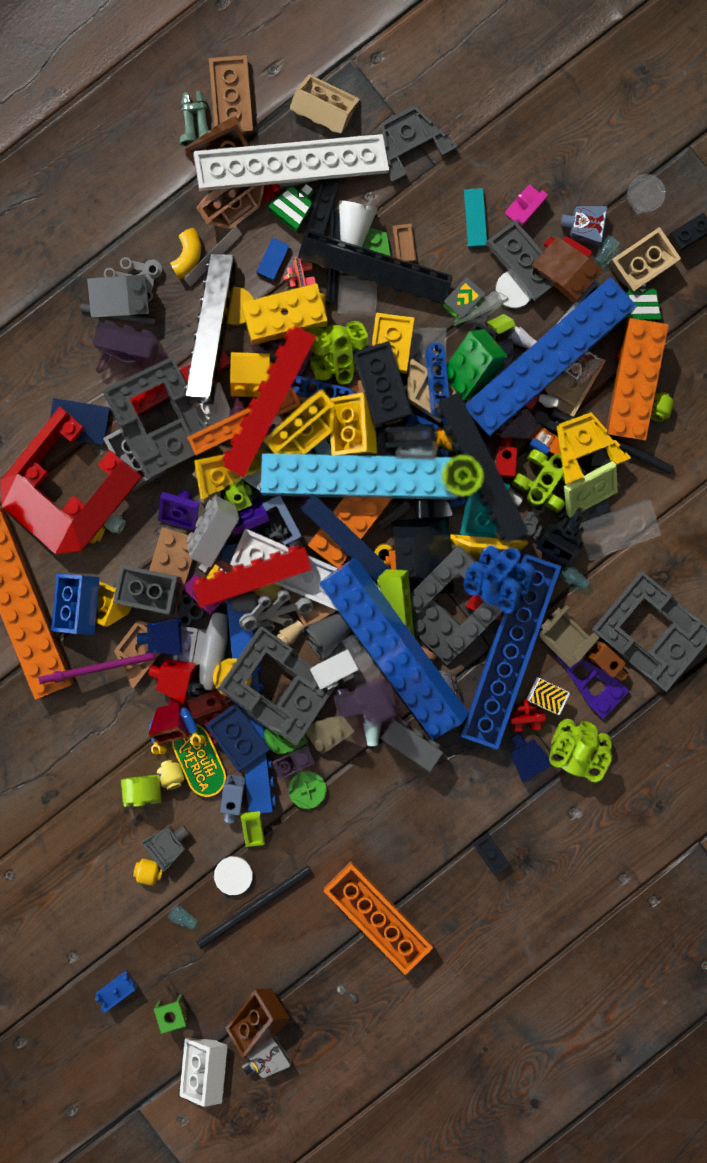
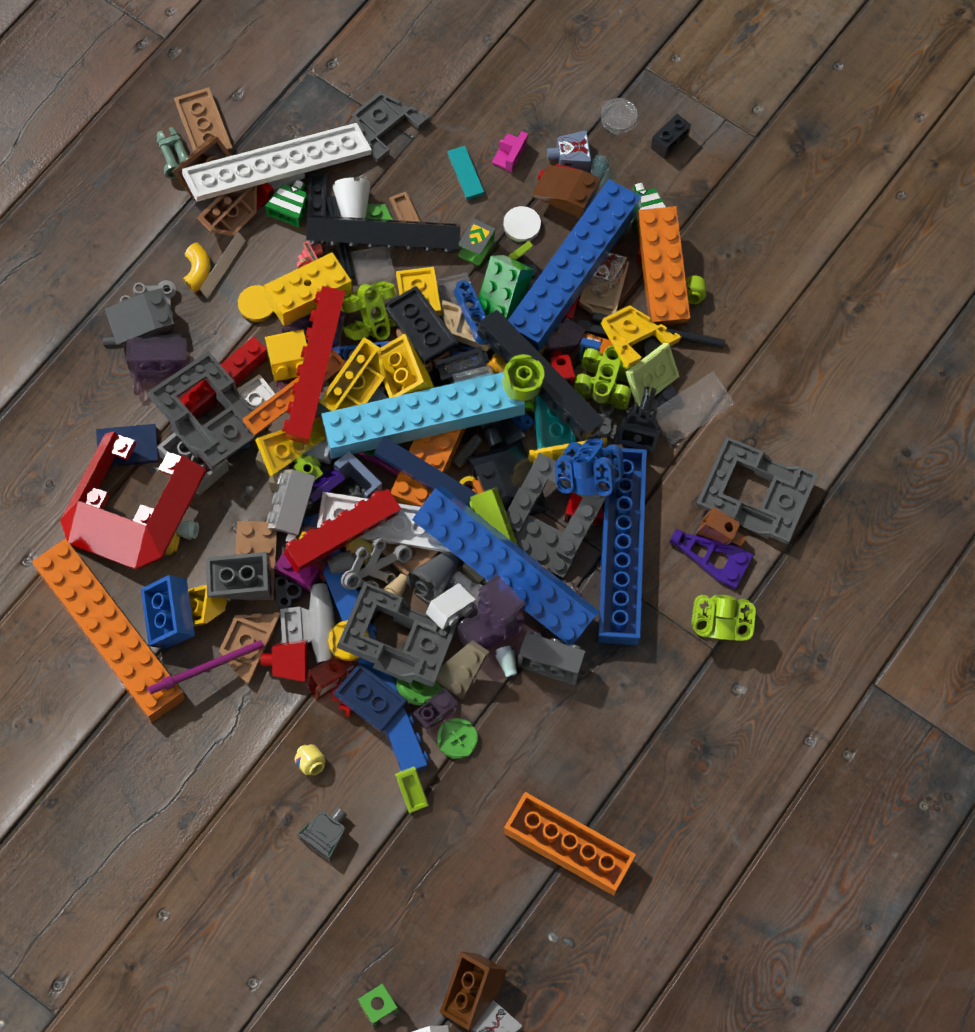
camera: 25 degrees left, 20 degrees down
blue hinge [95,970,138,1013] -> none
lime brick [121,775,162,806] -> none
yellow head [133,859,163,886] -> none
clear blue torso [137,618,183,655] -> none
dark red torso [148,697,206,754] -> none
dark purple tile [158,490,200,531] -> none
clear light blue cone [168,904,198,930] -> none
tile [172,724,227,797] -> none
brick [185,254,237,405] -> none
black piece [188,680,204,698] -> none
black piece [196,865,313,949] -> none
white tile [214,856,253,895] -> none
sand blue torso [220,774,246,823] -> none
blue tile [256,238,290,281] -> none
tan slope [290,74,360,134] -> none
clear panel [452,291,509,326] -> none
black plate [472,832,510,875] -> none
dark grey plate [486,220,554,301] -> none
white cone [508,326,537,349] -> none
red hips [509,700,546,732] -> none
clear blue torso [509,733,552,782] -> none
piece [526,677,569,715] -> none
dark tan panel [538,605,600,667] -> none
white tile [539,394,561,408] -> none
clear light blue cone [560,565,590,590] -> none
tan slope [608,227,681,292] -> none

